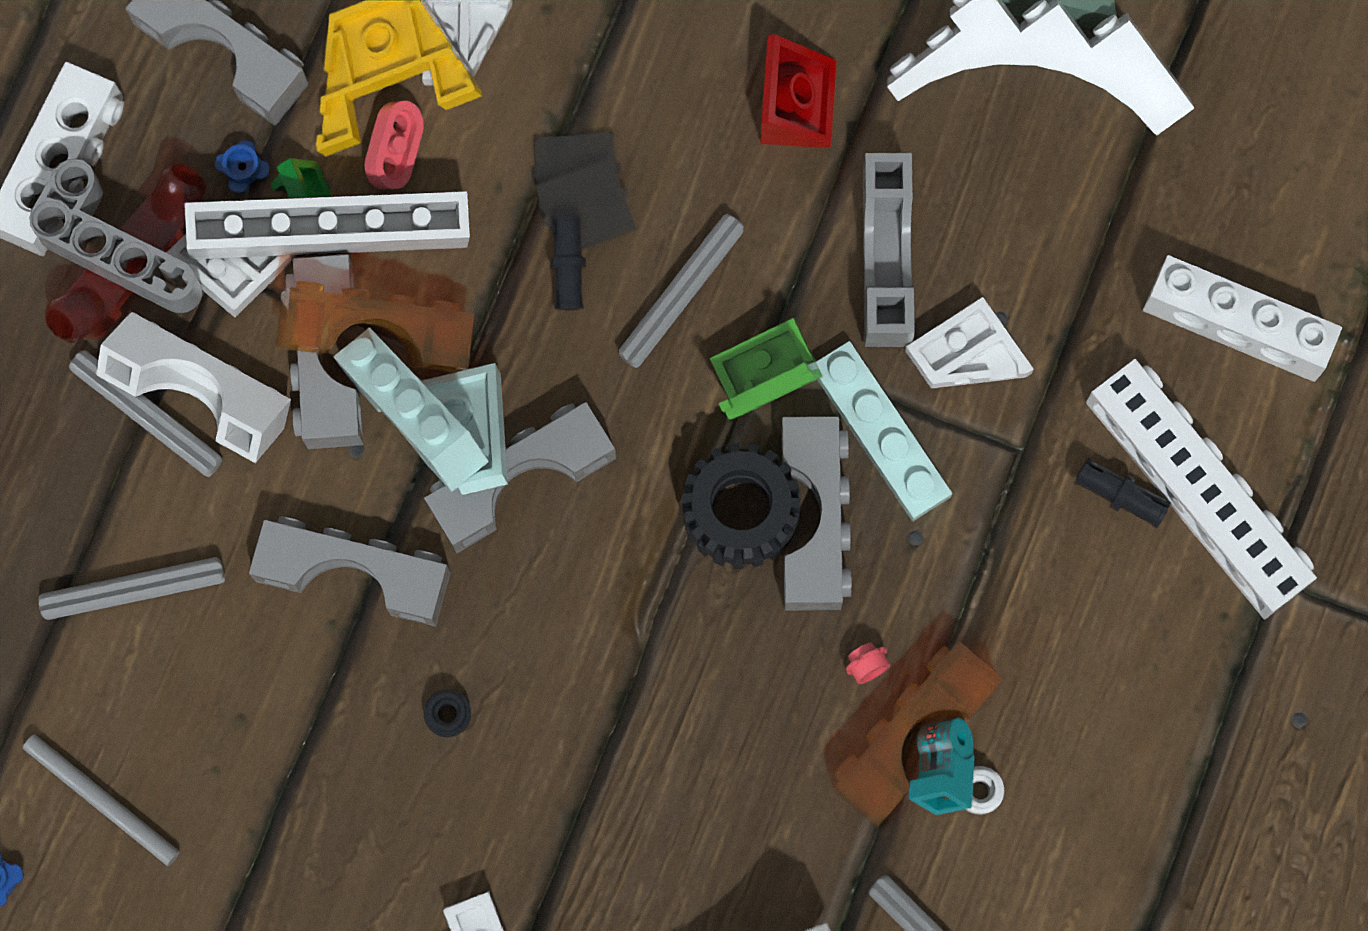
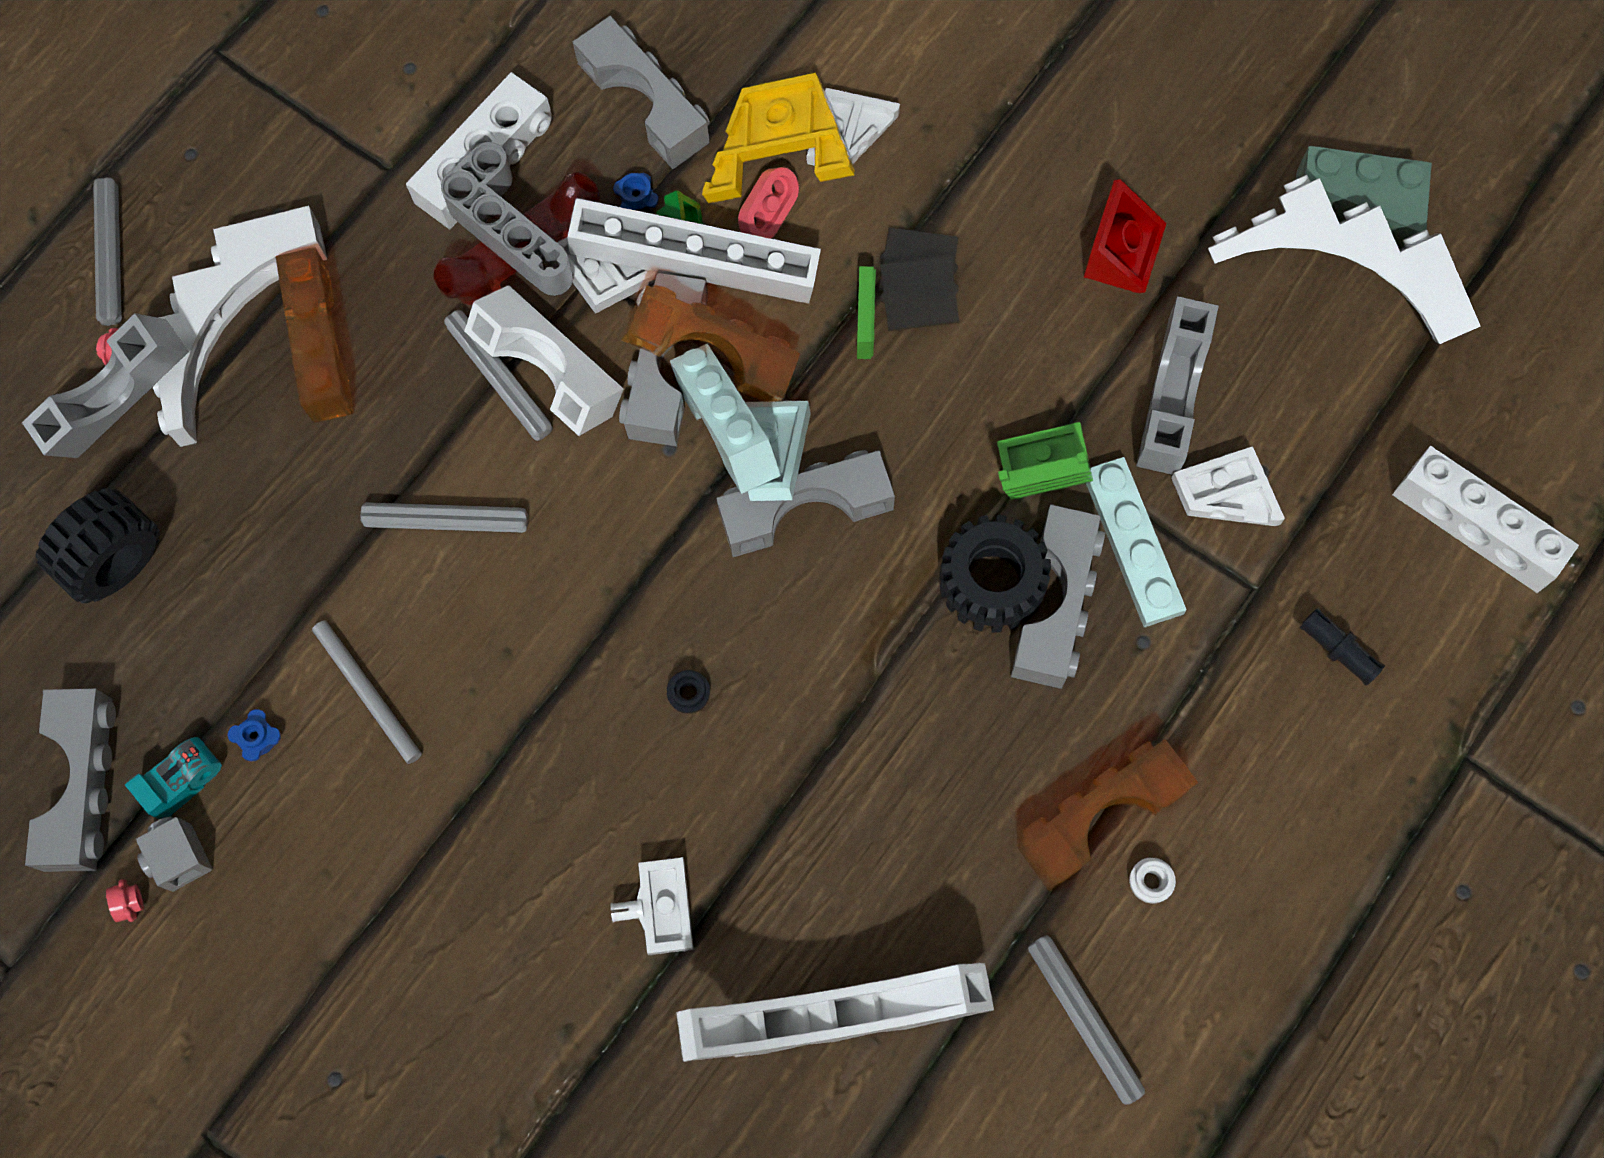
camera: 15 degrees right, 5 degrees down
light grey arch [249,517,451,627] -> none
black pin [550,215,586,310] -> none
light grey axle [619,214,744,368] -> none
coral plate [846,643,891,684] -> none
teal leg [909,718,974,815] -> none
white brick [1086,359,1317,620] -> none
none -> bright green tile [857,266,876,359]

